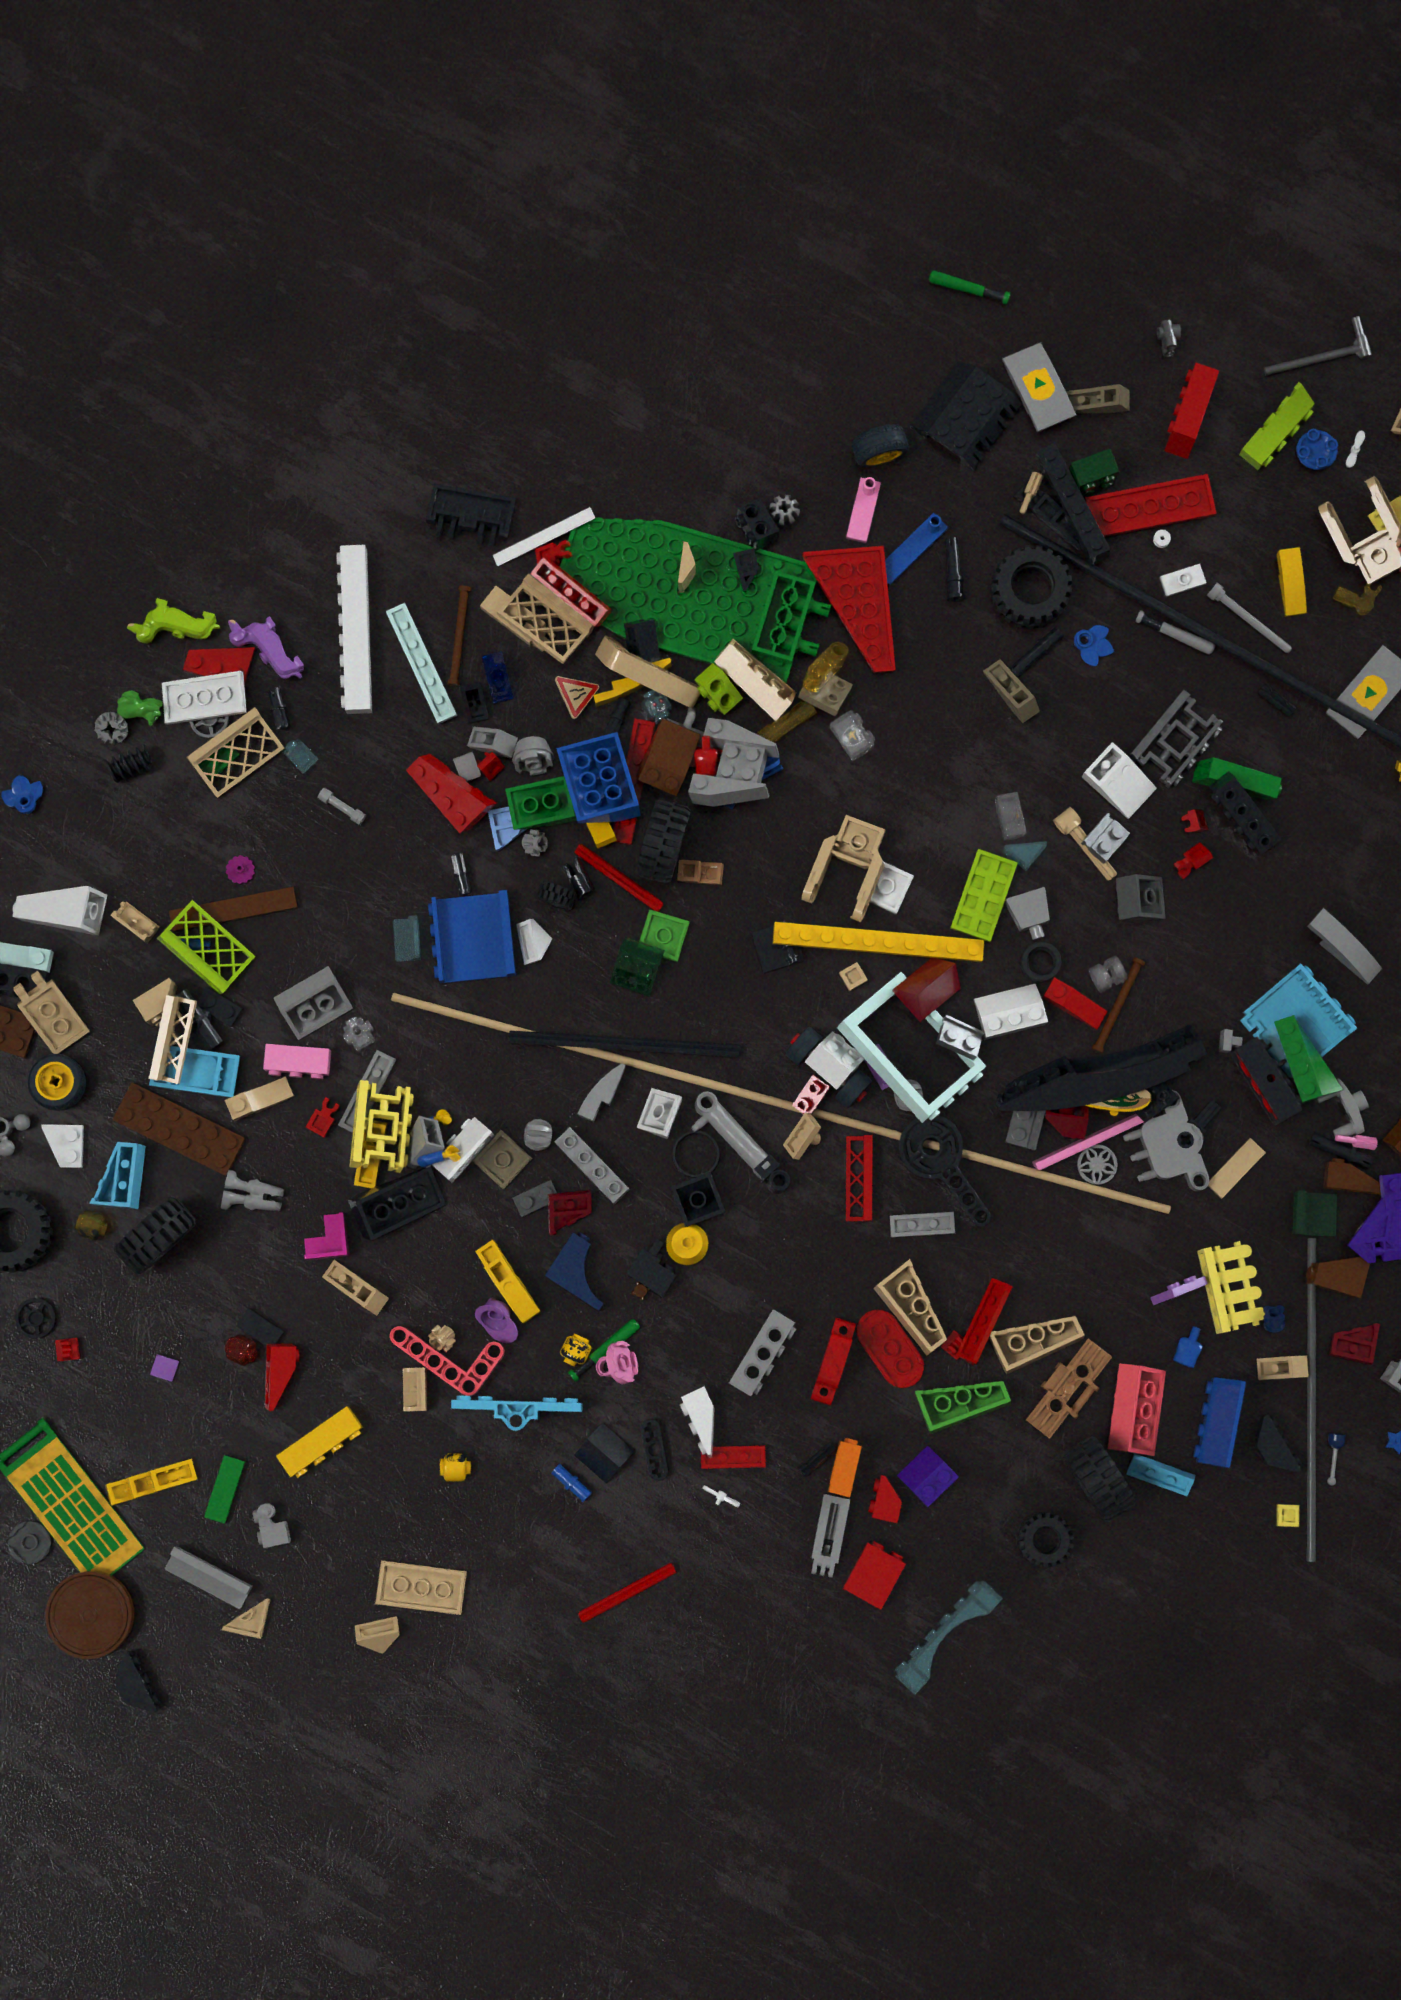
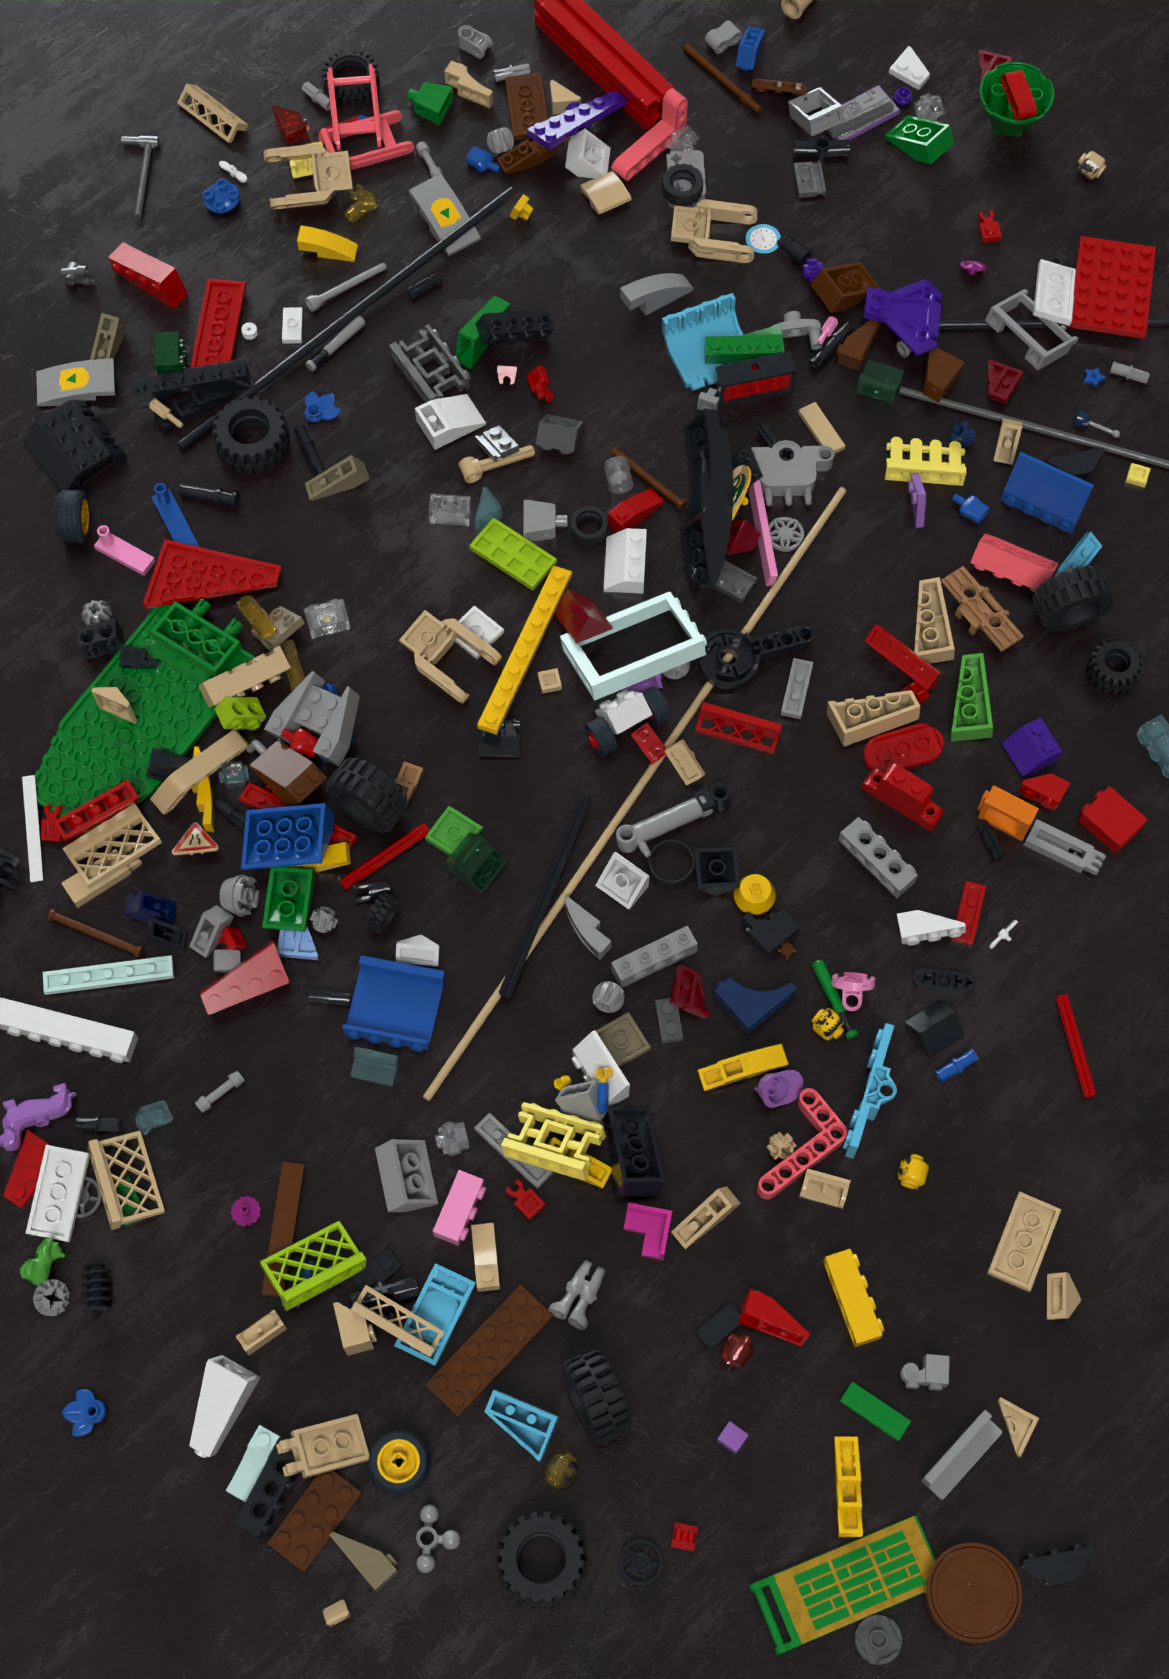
camera: 75 degrees left, 15 degrees down
white wing [42,1125,84,1168] -> none
plate [936,1015,984,1060] -> none
lime wedge [1239,382,1315,470] -> none

